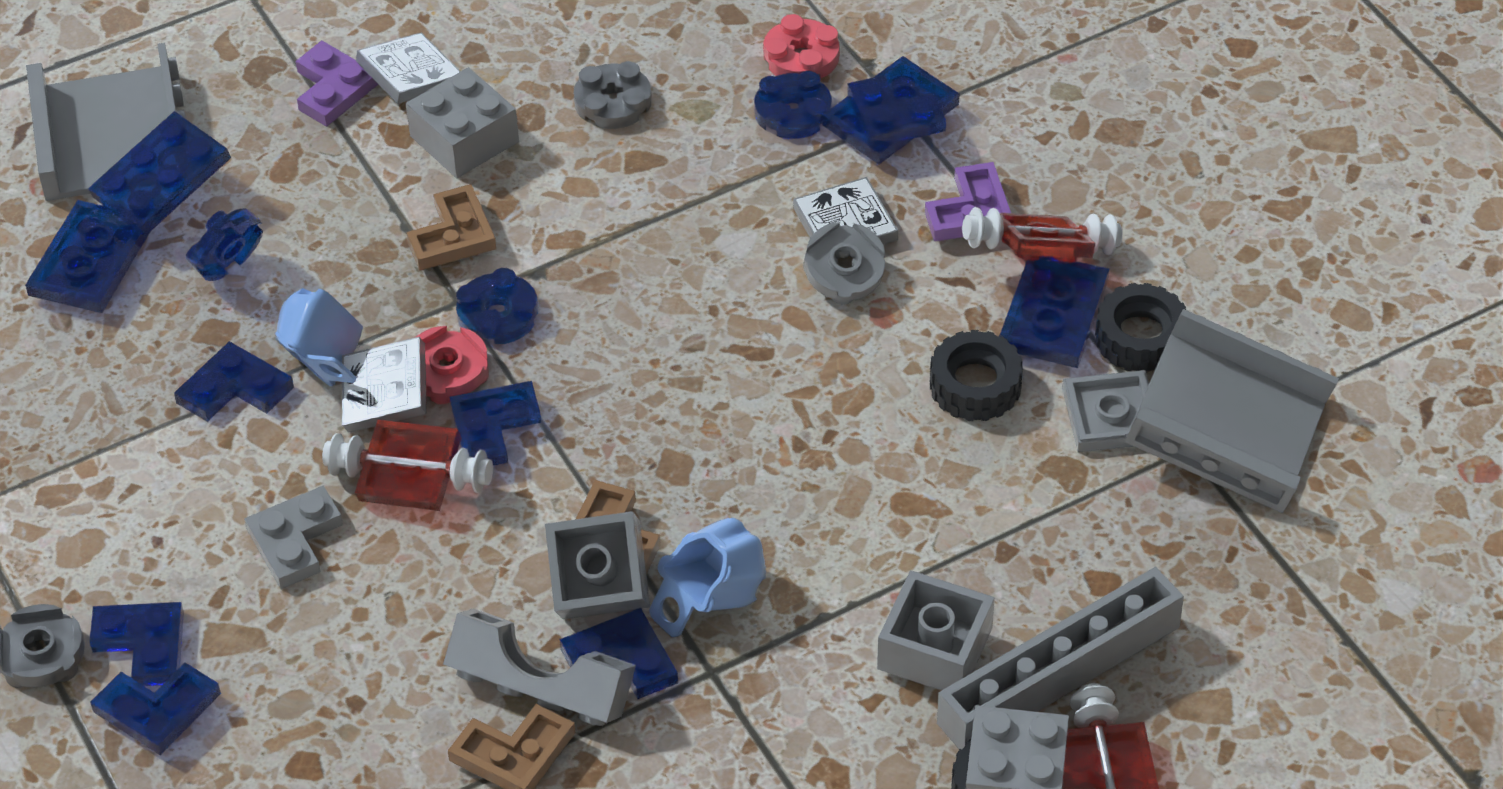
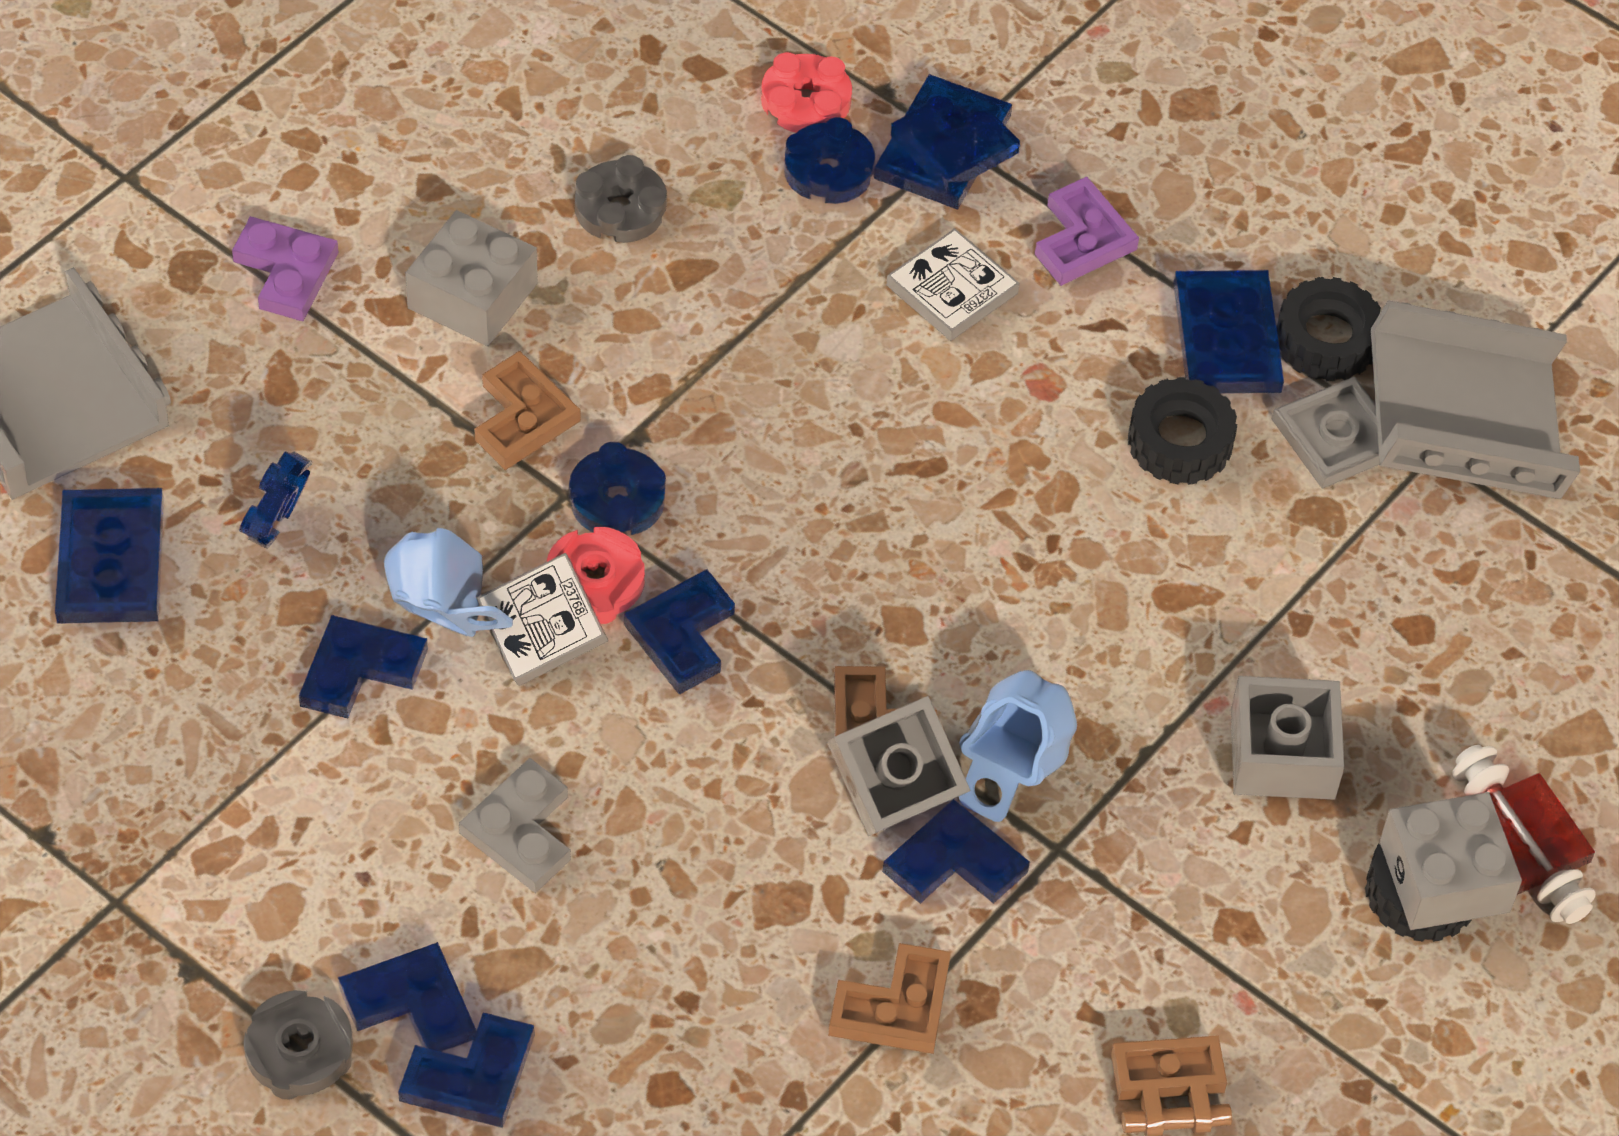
camera: 25 degrees left, 5 degrees up
clear blue plate [88,111,231,236] -> none
clear red plate [322,420,493,511] -> none
tile [356,32,461,104] -> none
light grey arch [443,609,636,726] -> none
light grey plate [803,222,885,305] -> none
light grey brick [937,567,1184,749] -> none
plate [962,207,1123,262] -> none

